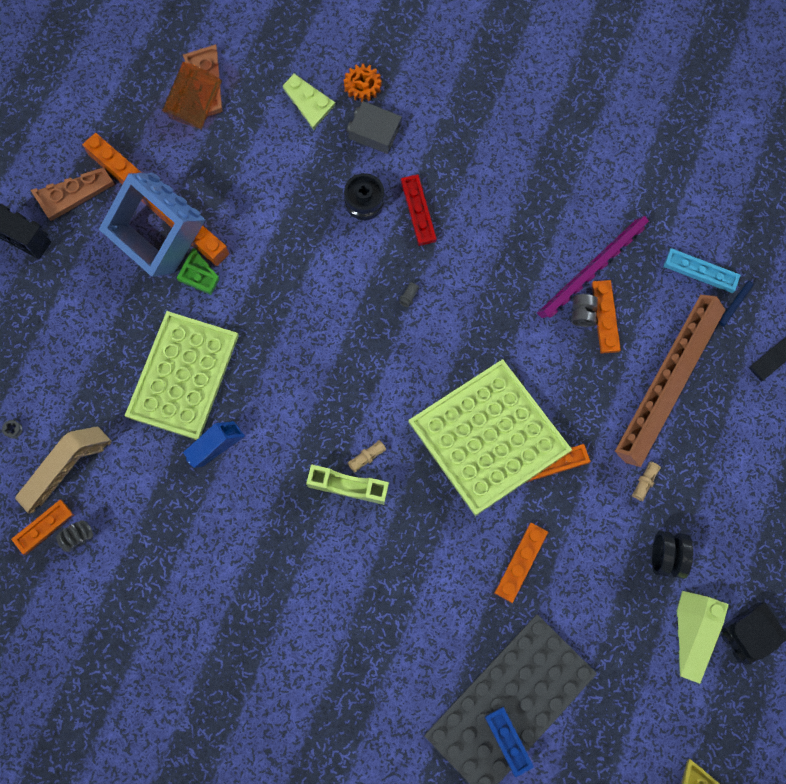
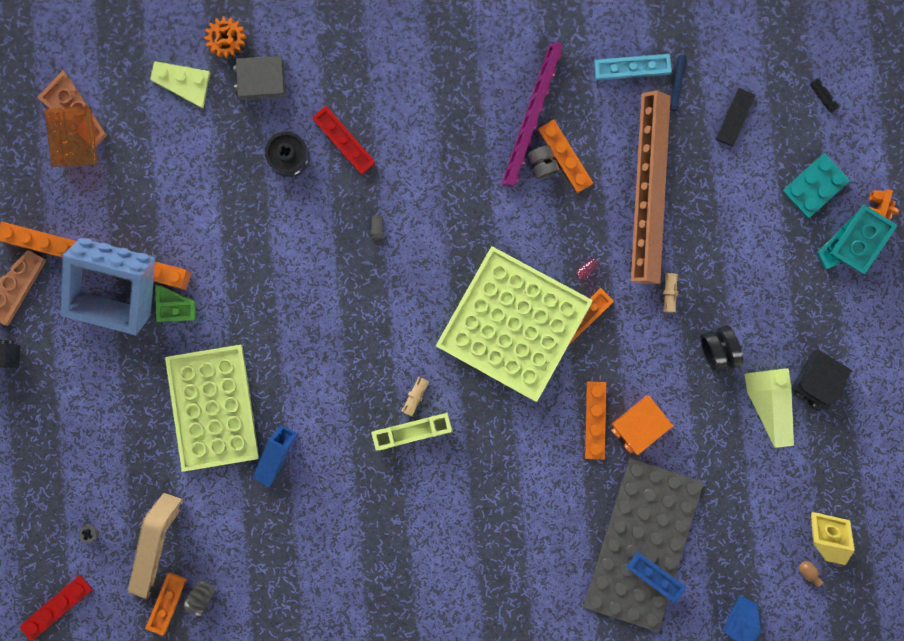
camera: 20 degrees left, 10 degrees up
none -> clear pink pin [575,257,600,281]
none -> orange brick [610,395,673,455]

